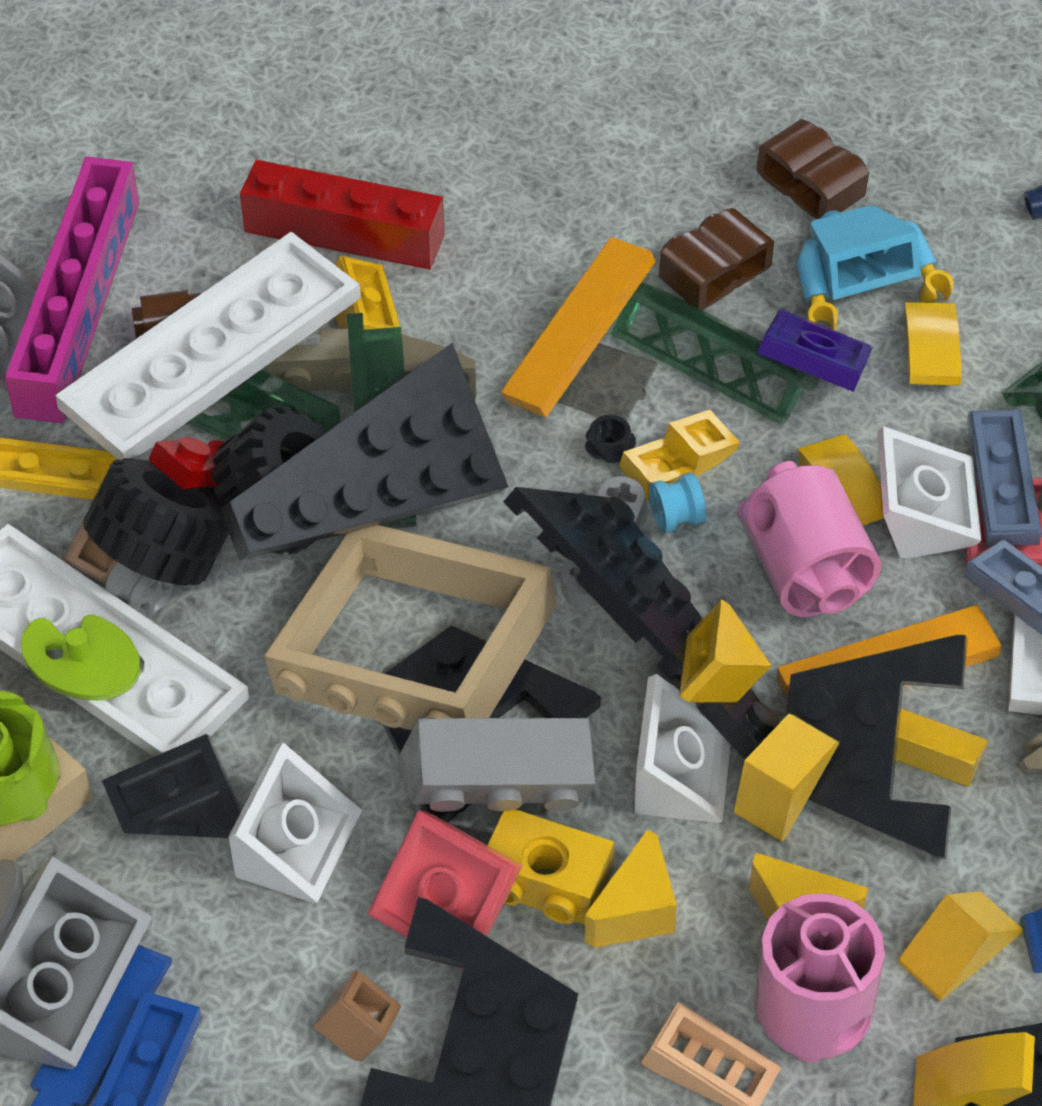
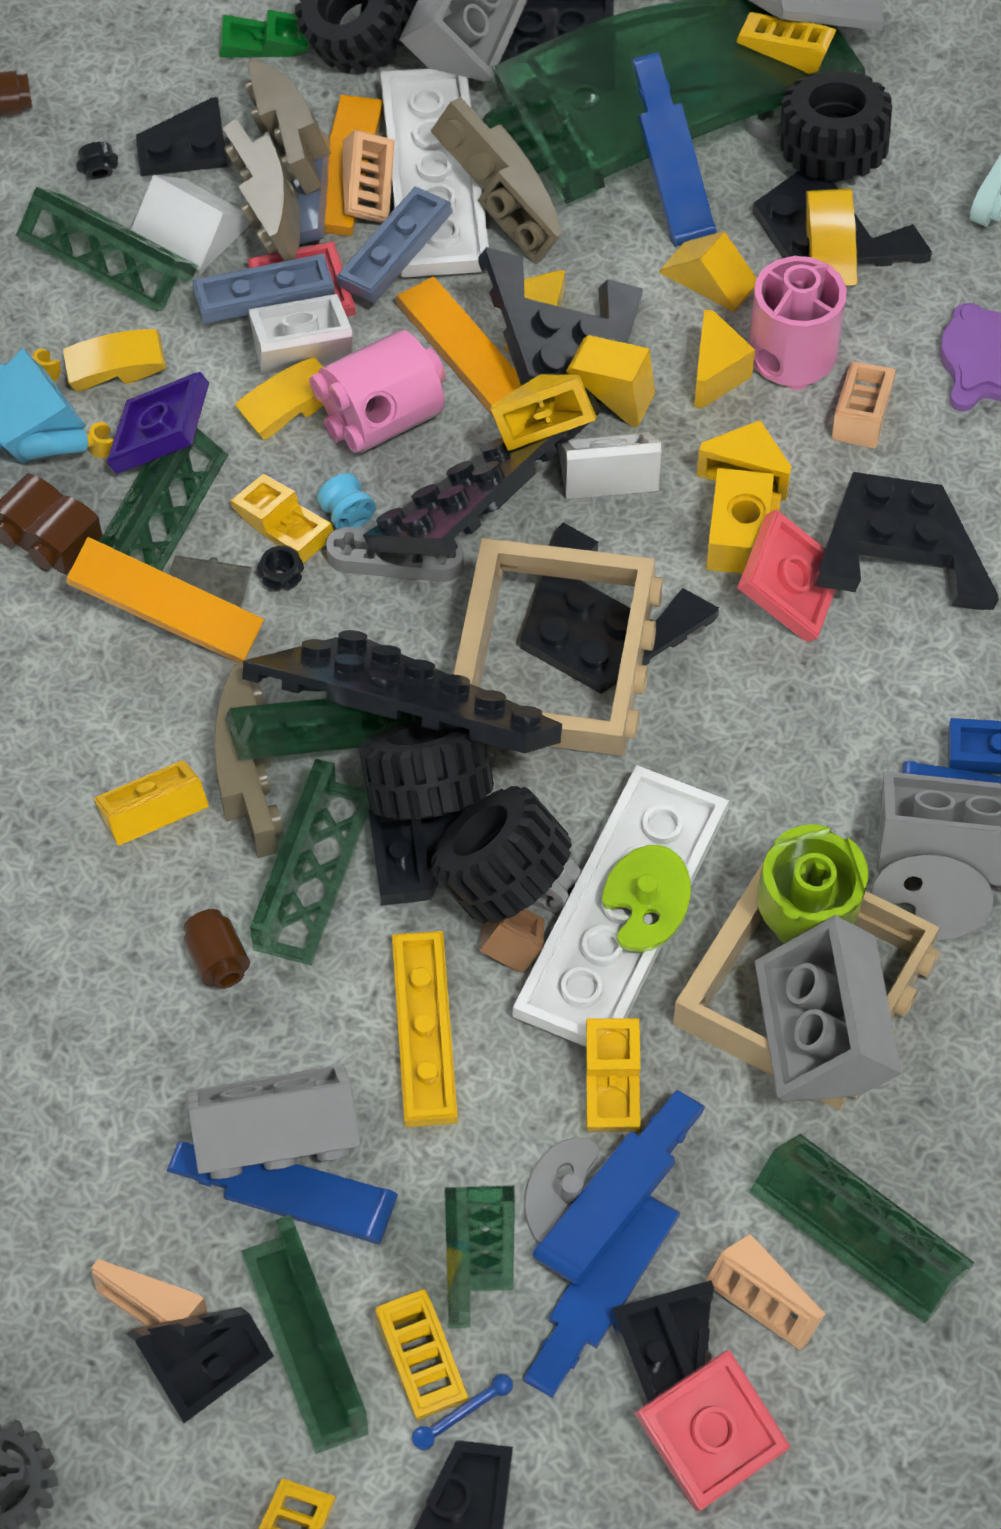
camera: 105 degrees left, 5 degrees up
dark pink brick [5,156,139,424] -> none
white plate [55,232,361,460] -> none
black wing [102,734,242,838] -> none
red plate [148,437,225,489] -> none
white slope [229,742,362,903] -> none
red brick [240,159,445,270] -> none
medium nougat slope [313,969,402,1062] -> none
light grey slope [398,718,595,812] -> none

